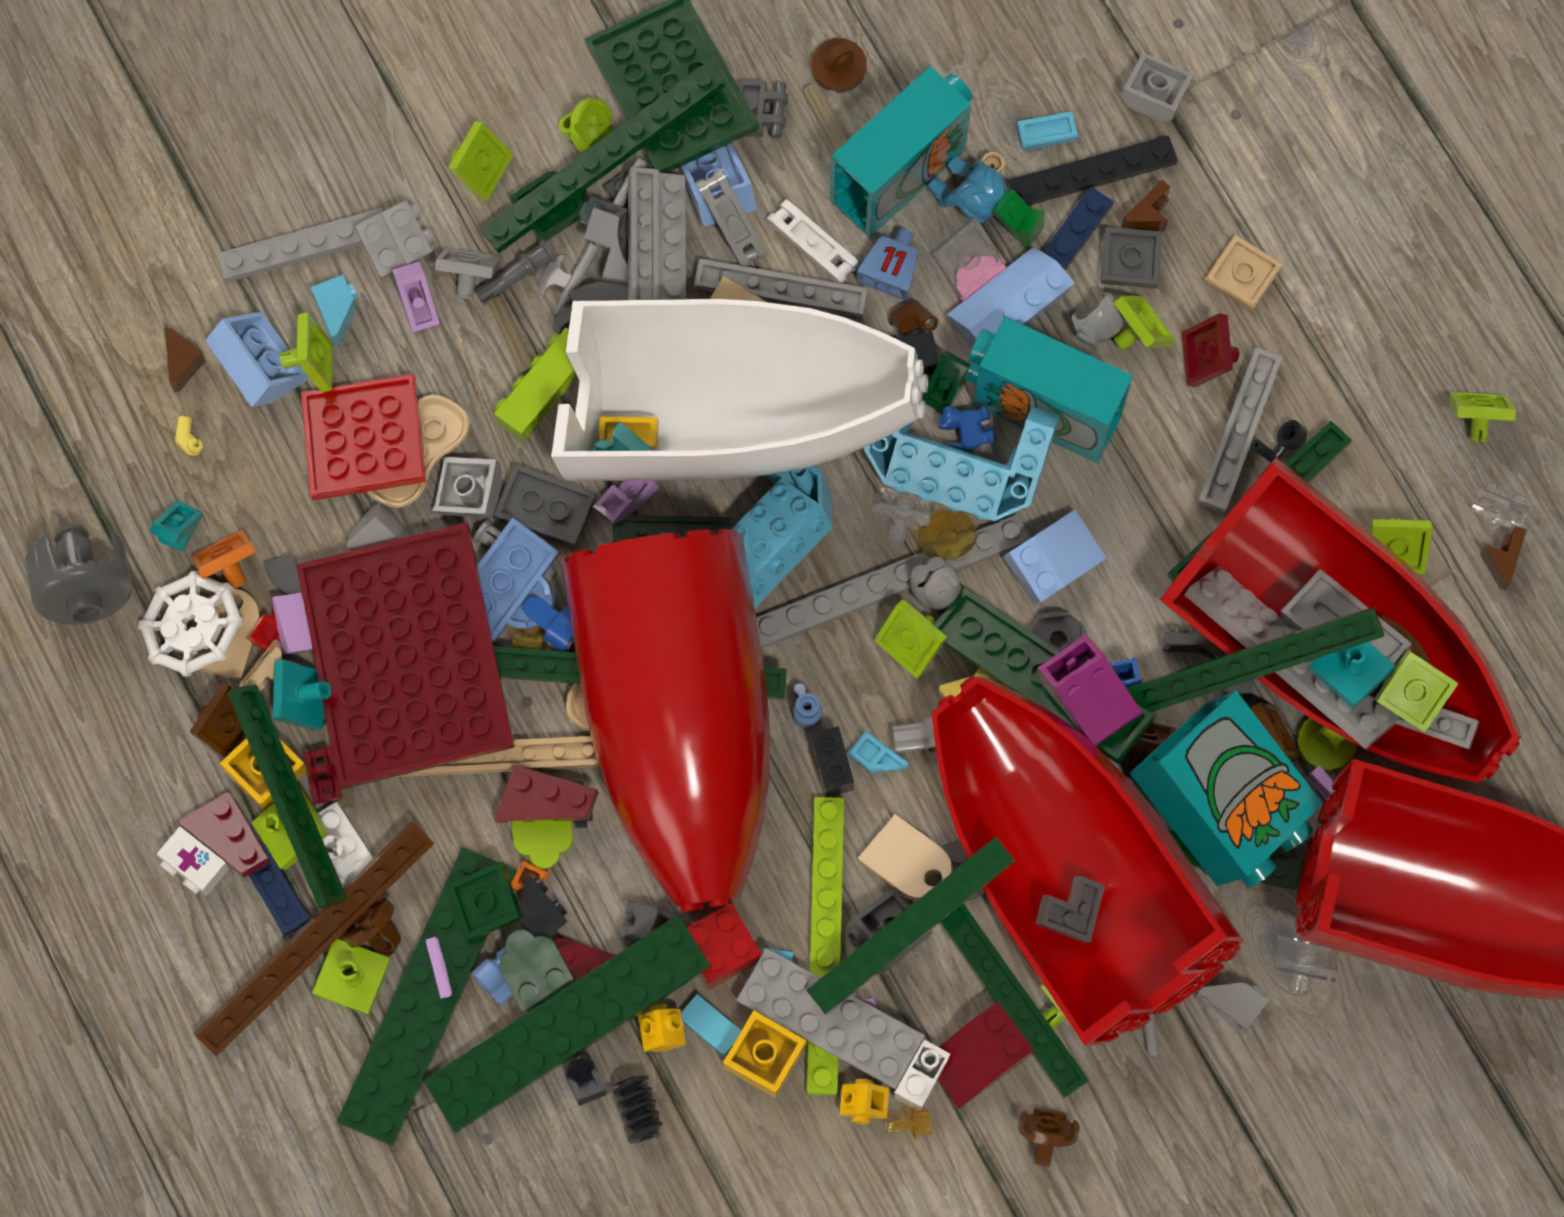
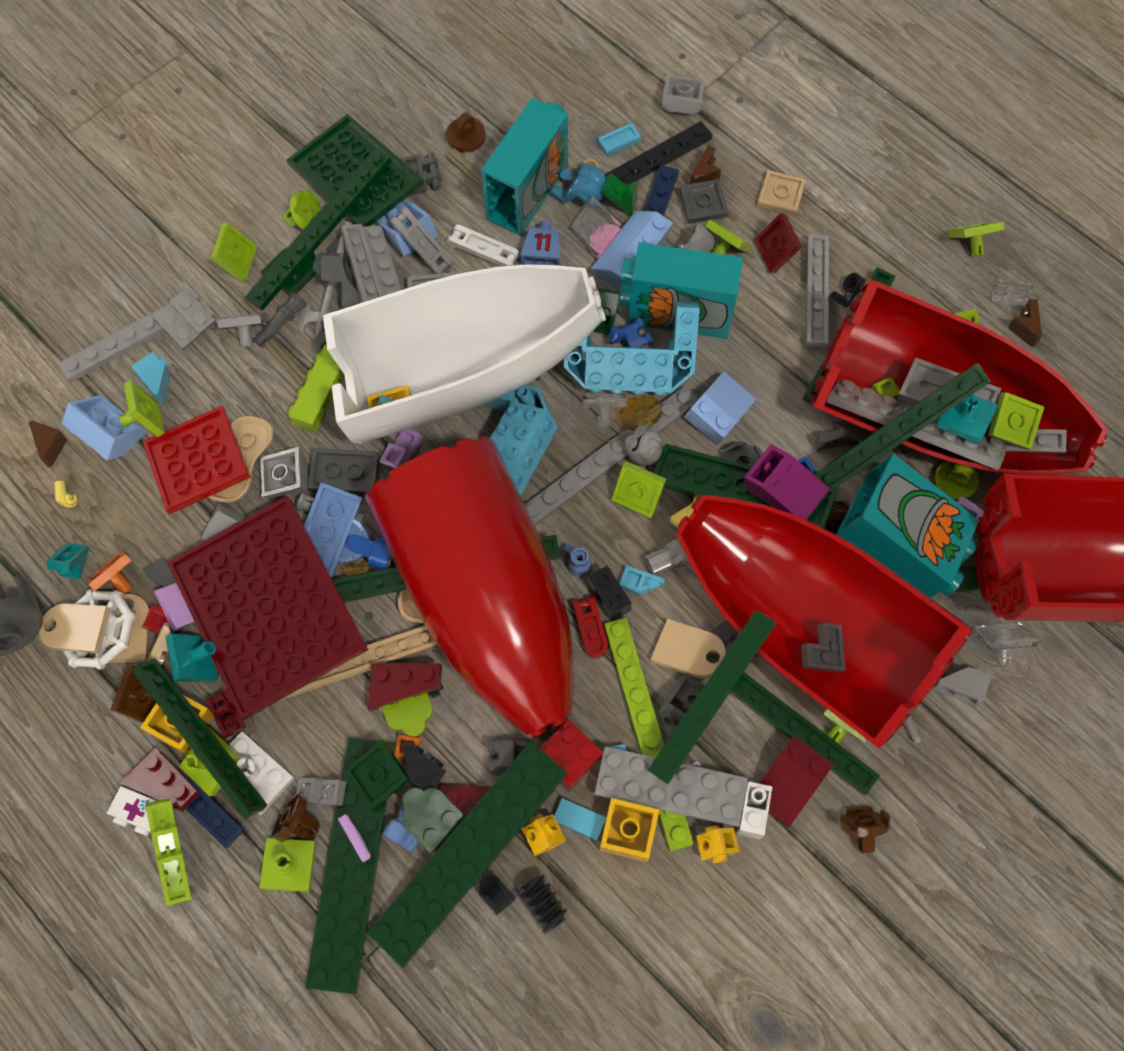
camera: 15 degrees left, 5 degrees down
reddish brown plate [193,821,434,1056] -> none
lavender slope [392,261,440,332] -> none
clear yellow piece [886,1107,932,1140] -> none
none -> tan tile [39,604,111,654]
none -> lime slope [145,798,191,906]
none -> light grey slope [296,778,346,806]
none -> red plate [572,595,608,659]
none -> lime tile [871,377,900,399]

